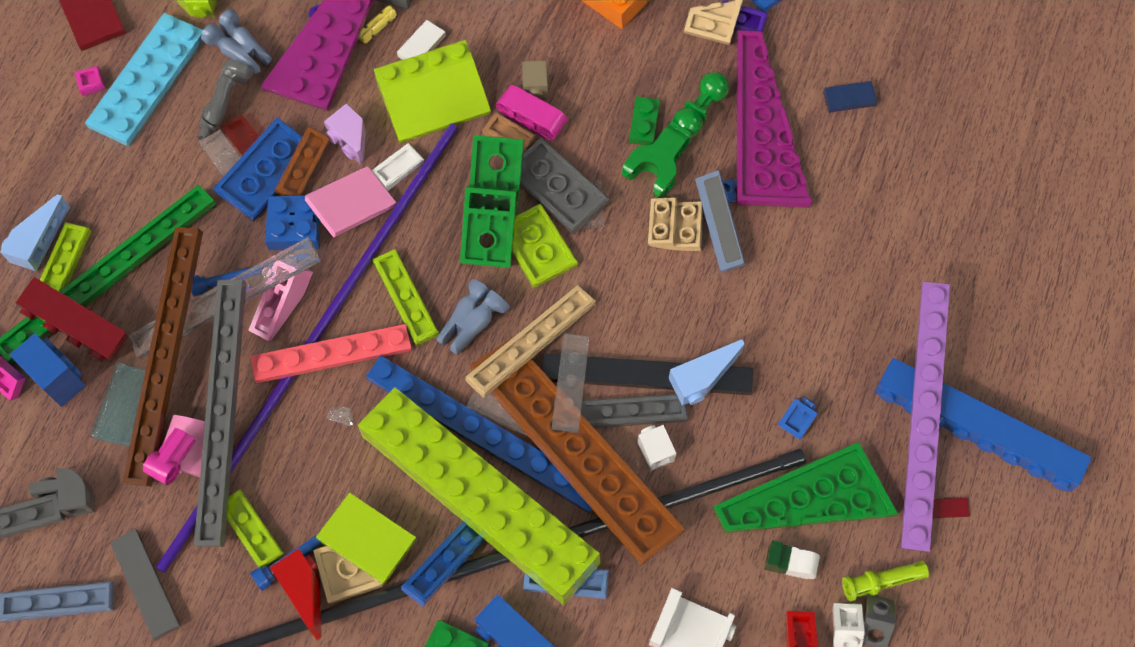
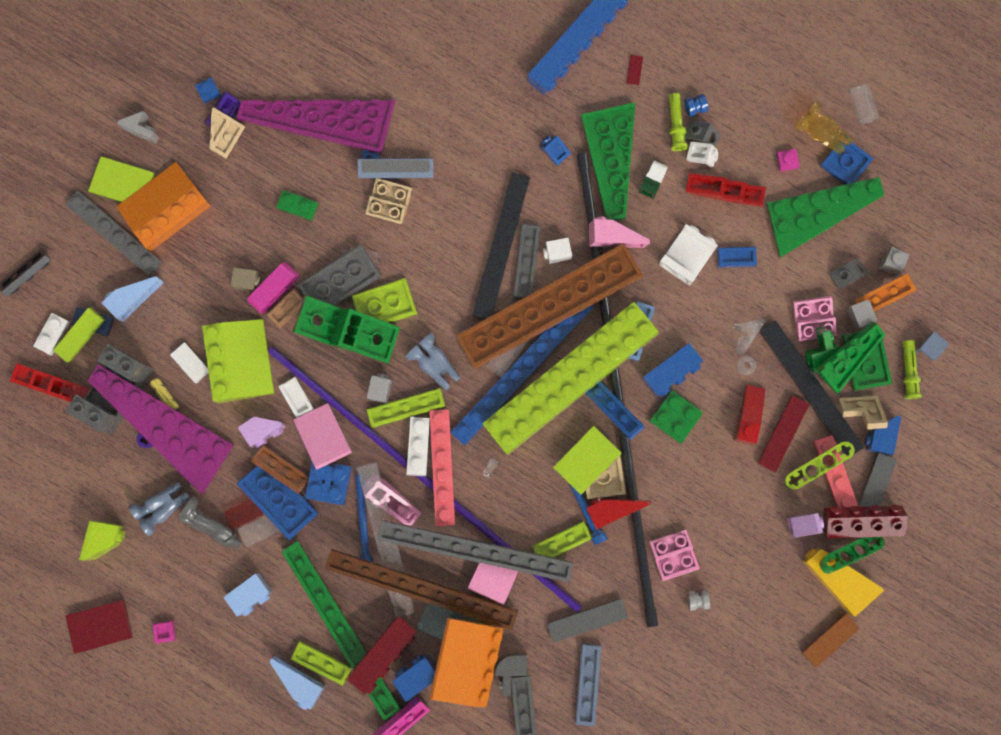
camera: 75 degrees left, 15 degrees up
medium azure plate [85,13,203,147] -> none
dark pink piece [143,427,196,485] -> none
tan tile [466,285,596,398] -> none
clear tile [551,333,590,433] -> none
green piece [622,71,730,198] -> none
light blue slope [669,339,745,406] -> none
dark blue tile [823,81,877,113] -> none
medium lavender plate [900,282,950,552] -> none
none -> light blue brick [223,573,273,617]
none -> light grey brick [367,374,392,404]
none -> white plate [407,417,430,476]
none -> orange slope [429,618,504,707]
none -> bright pink slope [589,217,650,248]
none -> blue wheel [684,94,708,117]

